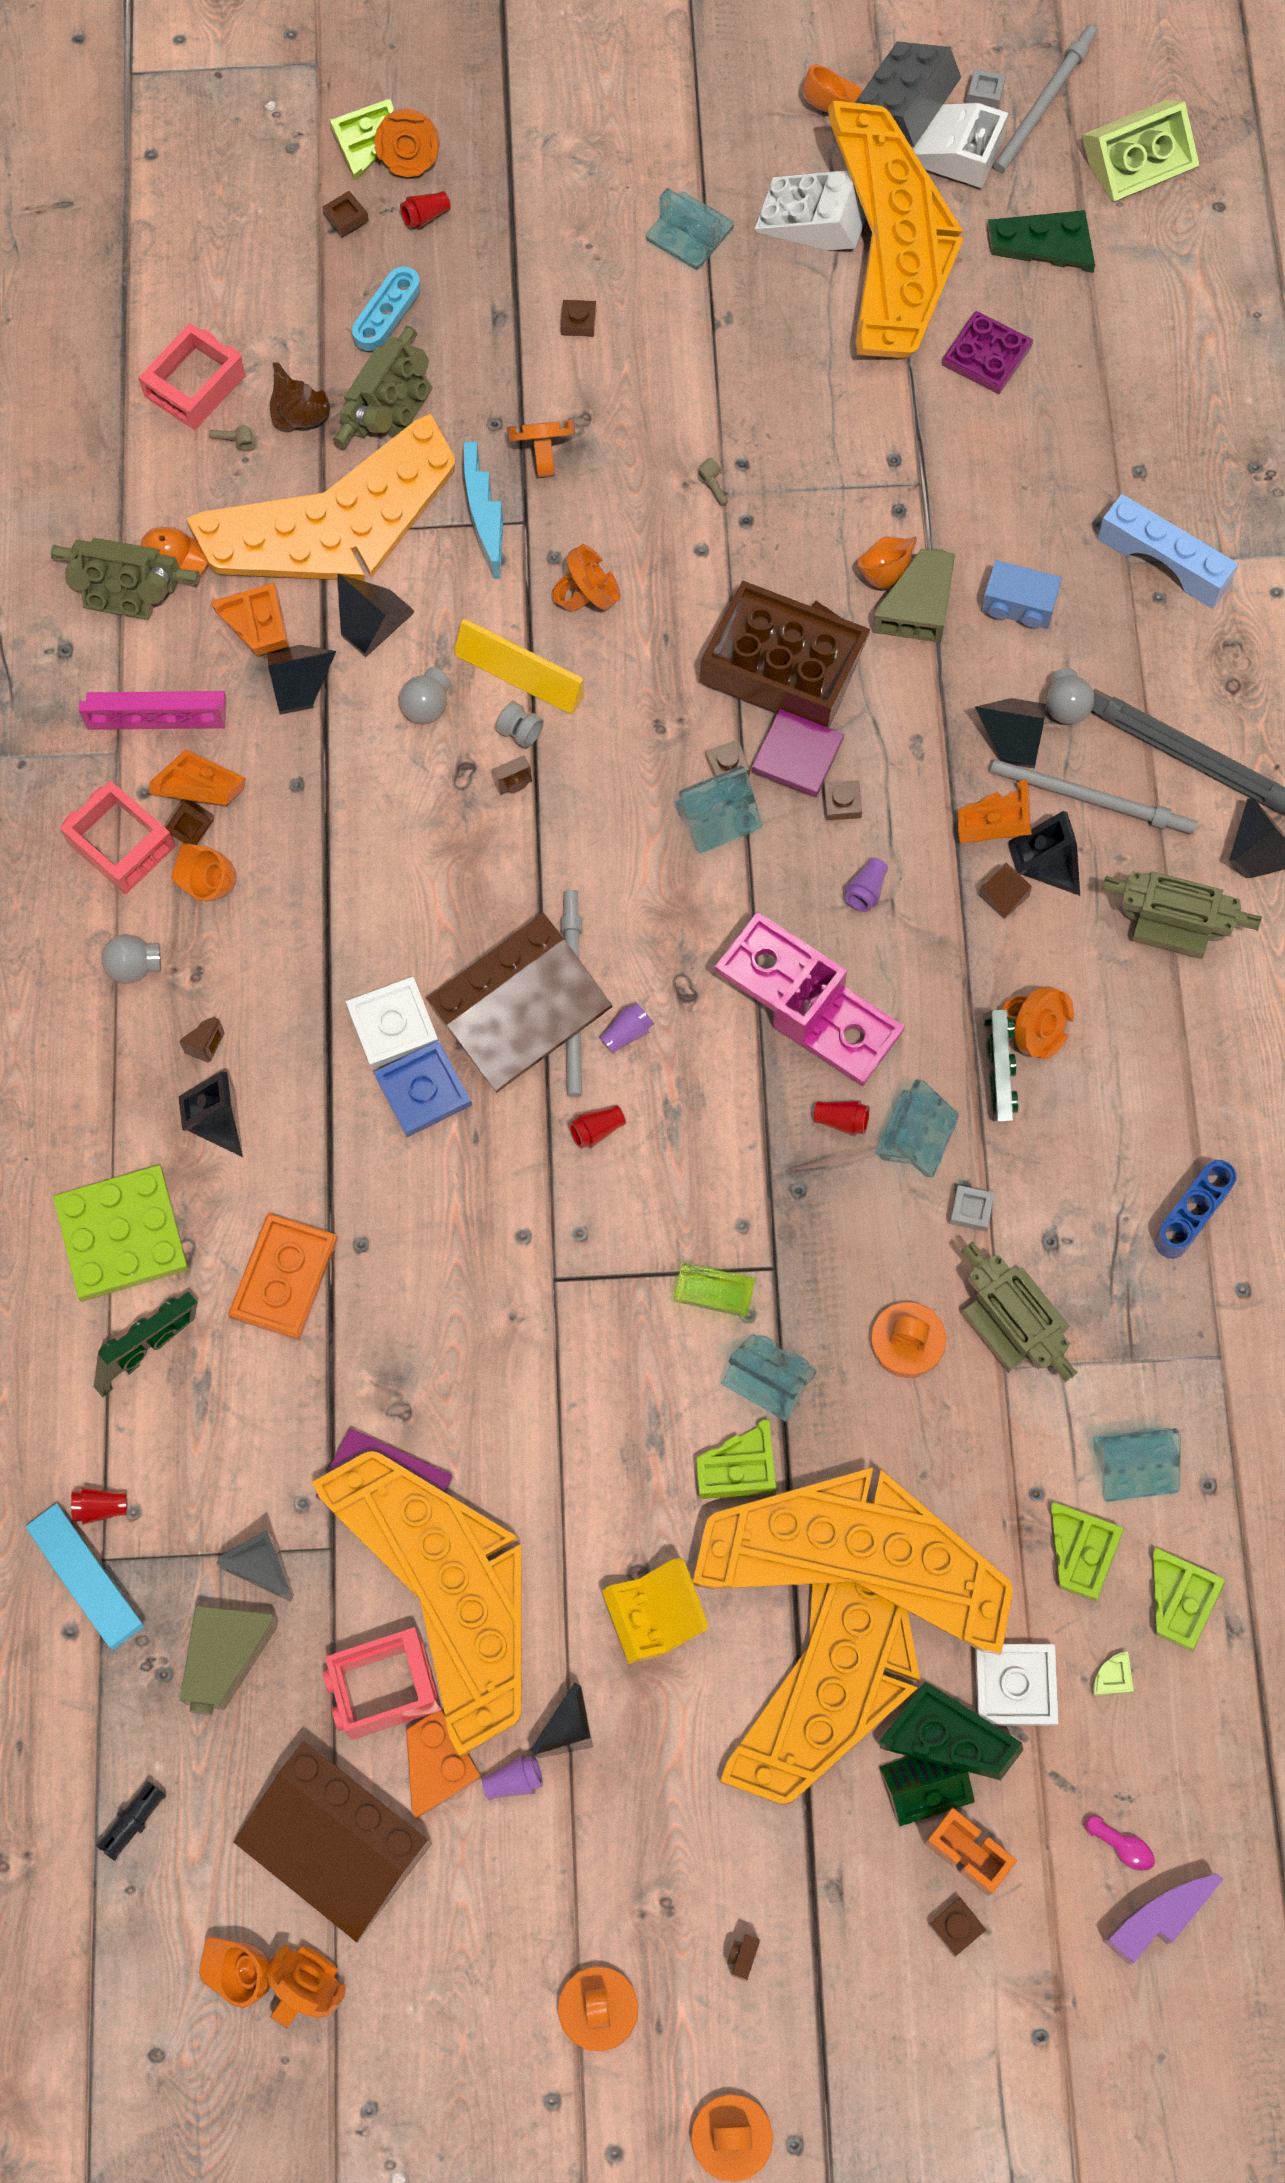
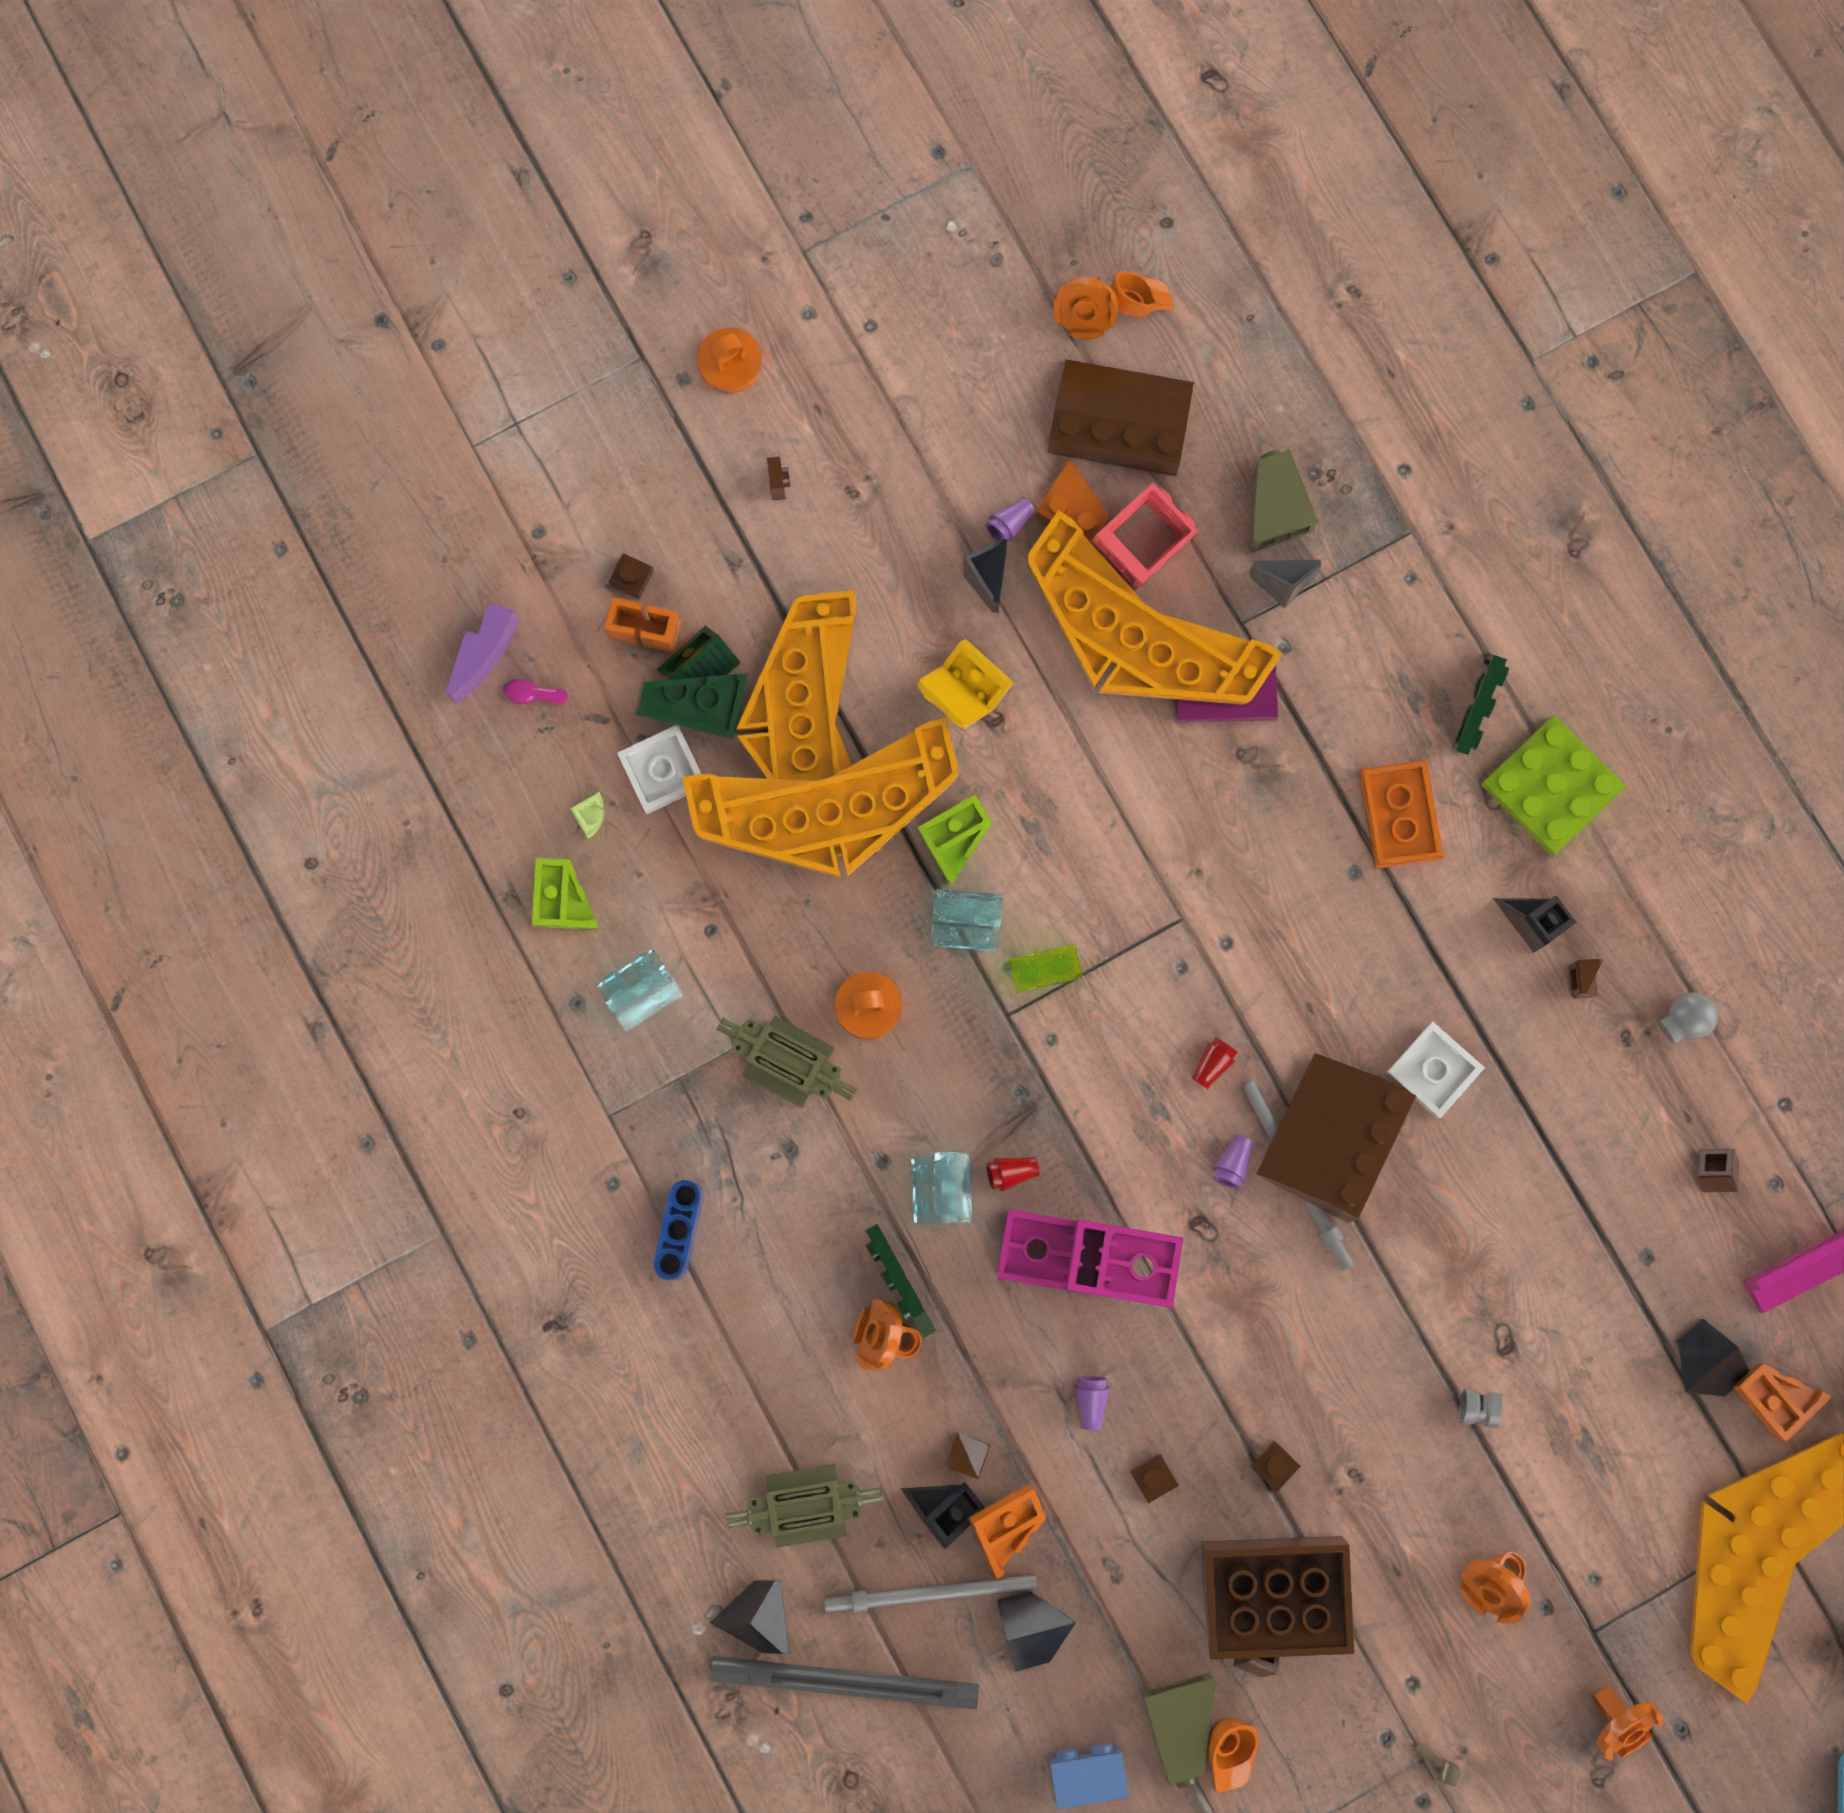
camera: 155 degrees right, 10 degrees up
medium azure slope [25,1503,145,1651] -> none
coral window [60,780,176,895] -> none
red cone [71,1487,127,1525] -> none
black pin [95,1780,166,1861] -> none
orange wing [148,749,246,806] -> none
orange cap [172,844,237,901] -> none
olive piece [333,326,433,448] -> none
black slope [337,573,414,657] -> none
plate [373,1040,472,1137] -> none
light grey piece [399,667,451,724] -> none
yellow slope [455,619,585,714] -> none
medium azure slope [464,442,504,579] -> none
reddish brown plate [493,755,532,795] -> none
orange tile [558,1966,639,2052] -> none
clear light blue bracket [675,766,762,853] -> none
tile [752,709,844,797] -> none
light grey plate [950,1185,995,1232] -> none
light grey piece [1046,668,1095,724] -> none
lime wing [1051,1502,1124,1603] -> none

